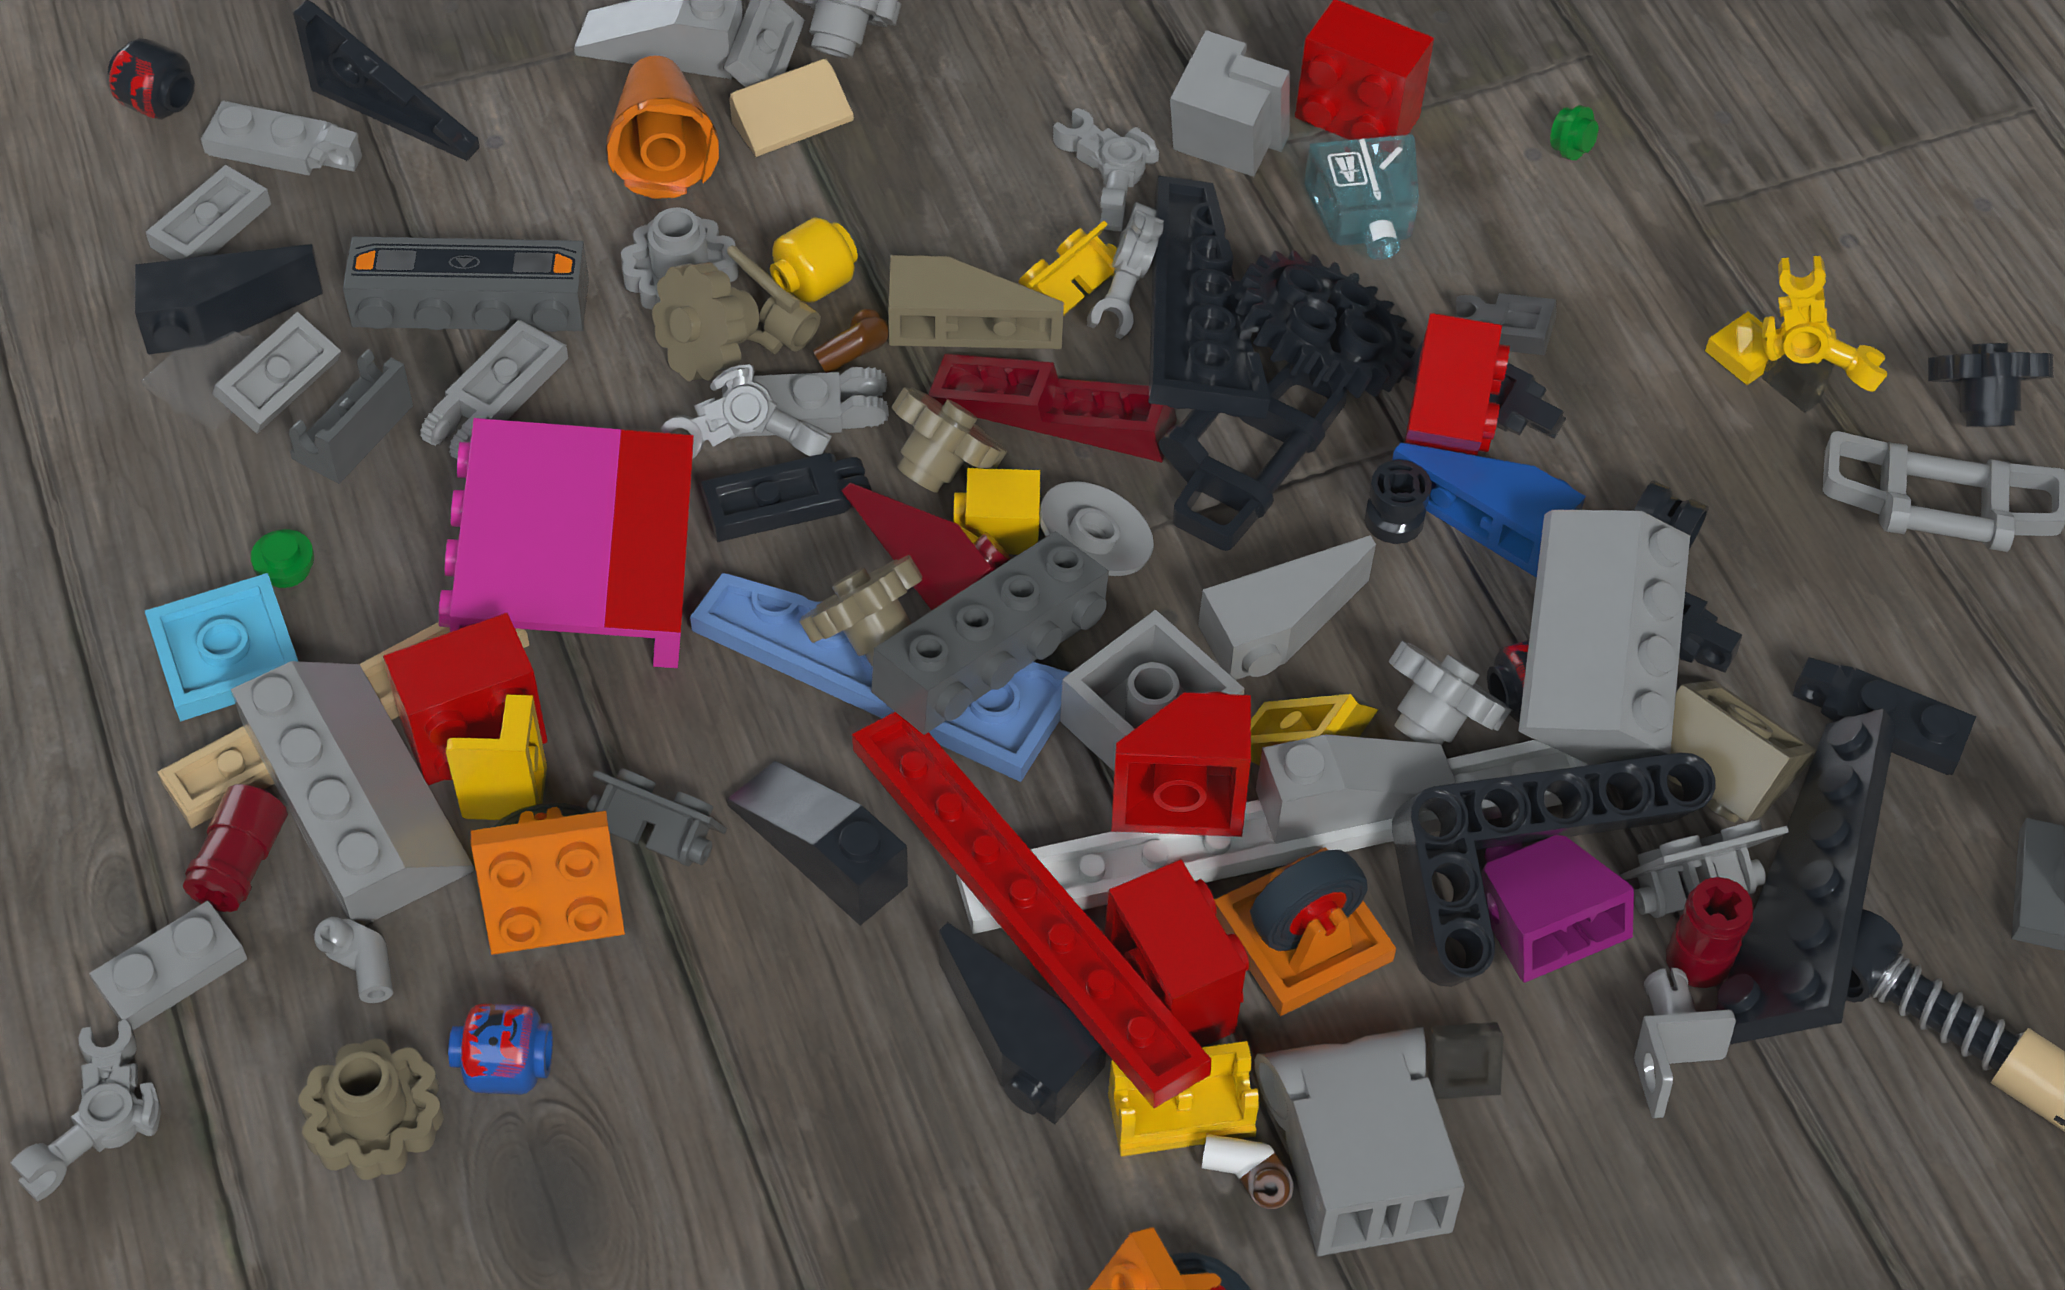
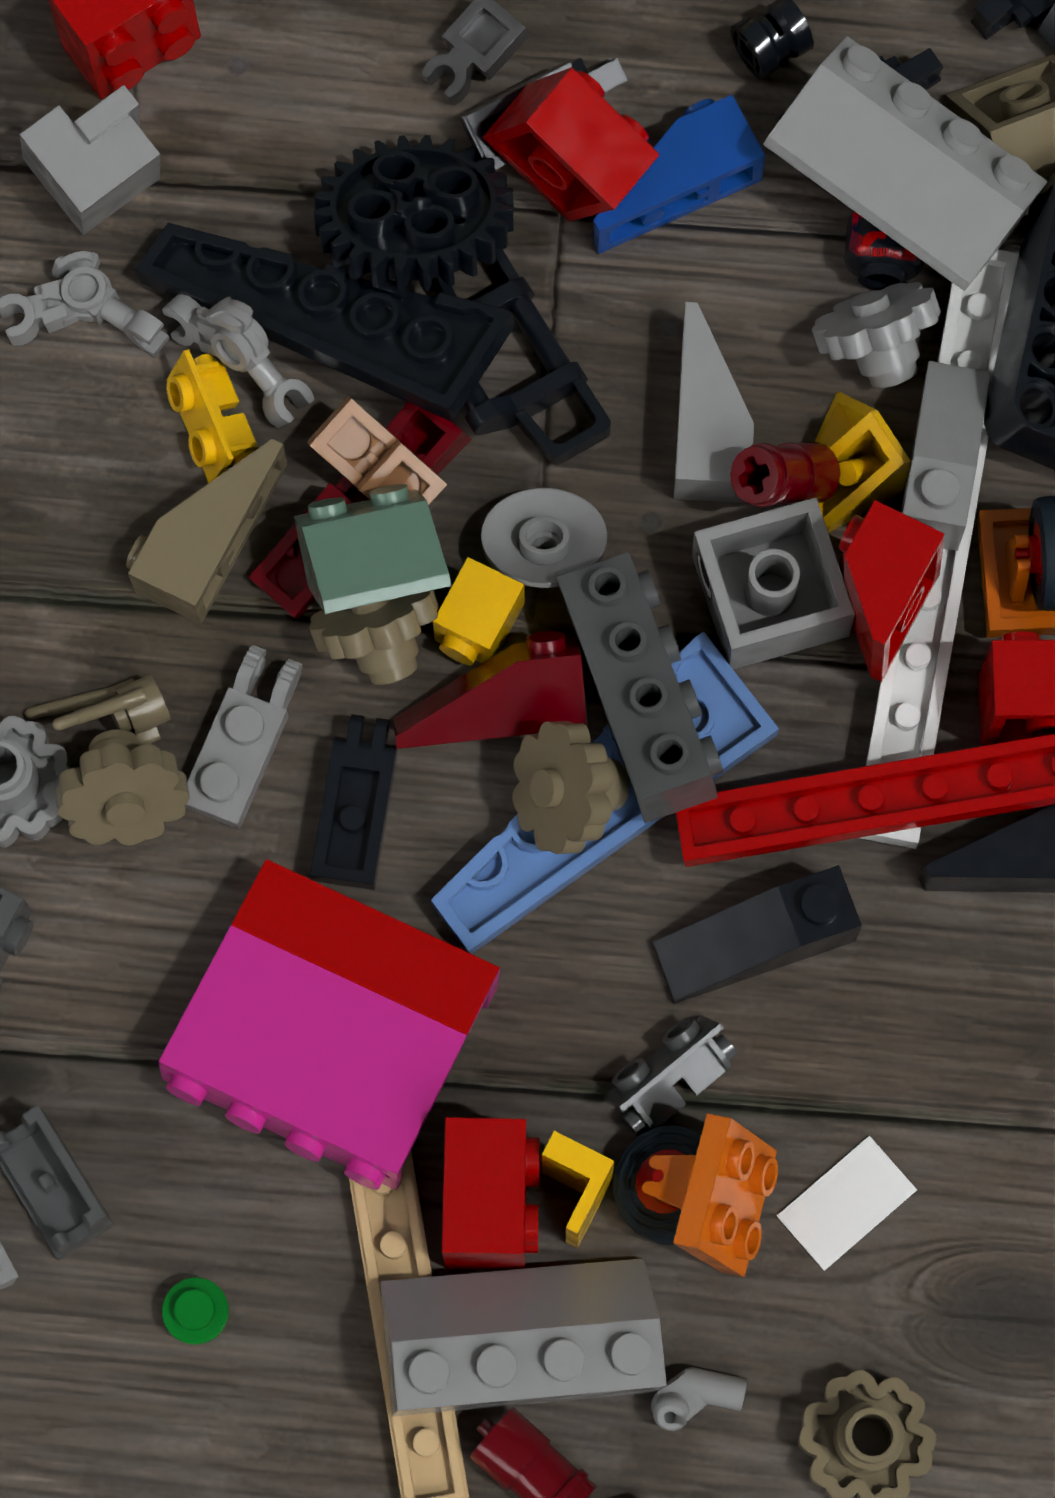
camera: 60 degrees left, 20 degrees up
medium azure plate [145,573,298,722] -> none
light grey hinge [420,320,568,459] -> none
blue head [448,1003,553,1095] -> none
light grey piece [661,364,832,459] -> none
yellow head [770,217,858,303] -> none
reddish brown arm [812,309,889,373] -> none
clear light blue torso [1304,135,1419,260] -> none
black wheel [1364,460,1432,544] -> none
none -> sand green slope [294,484,451,614]
none -> medium nougat slope [307,395,447,506]
none -> dark red piece [730,442,841,507]
none -> white sticker [777,1136,917,1271]

